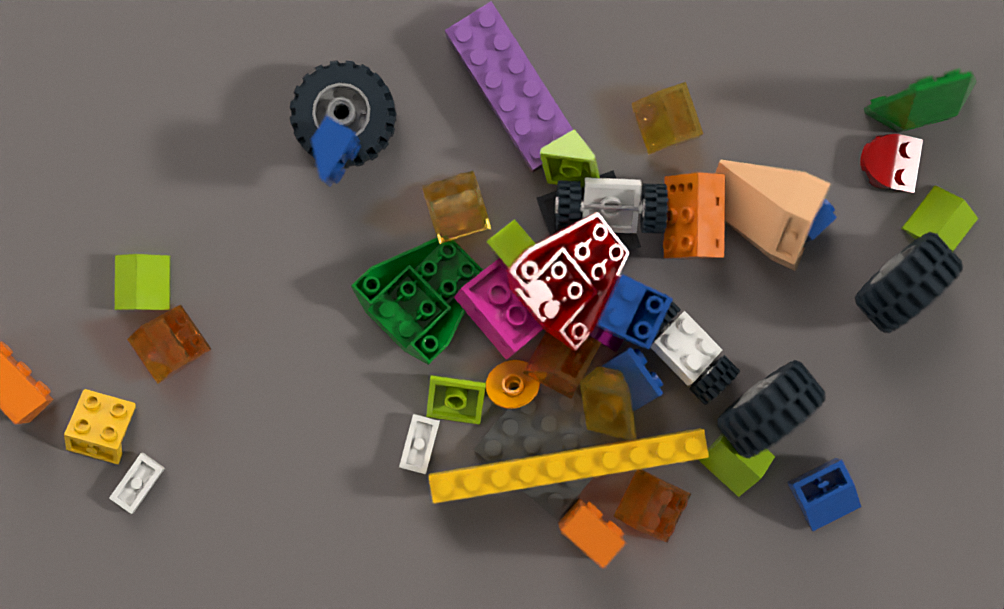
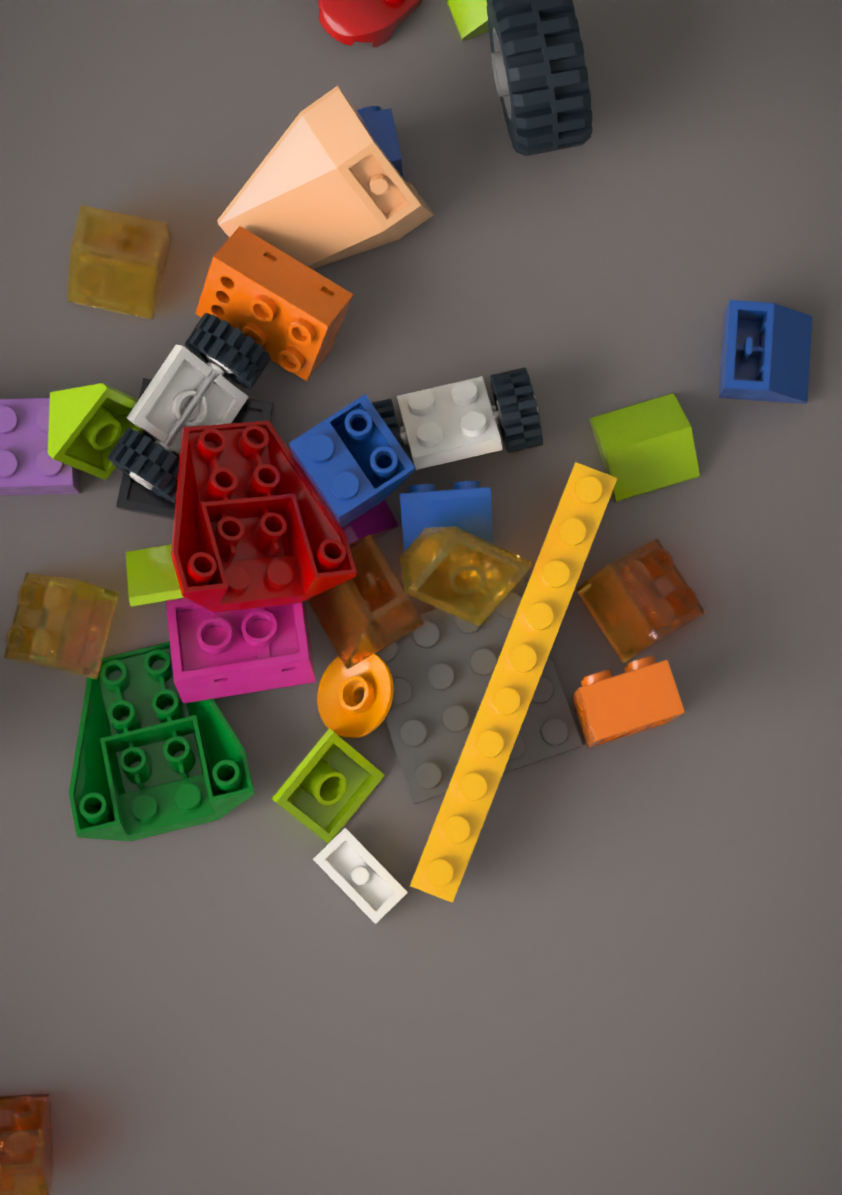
camera: 50 degrees left, 5 degrees down
black wheel [717,360,826,459] -> none

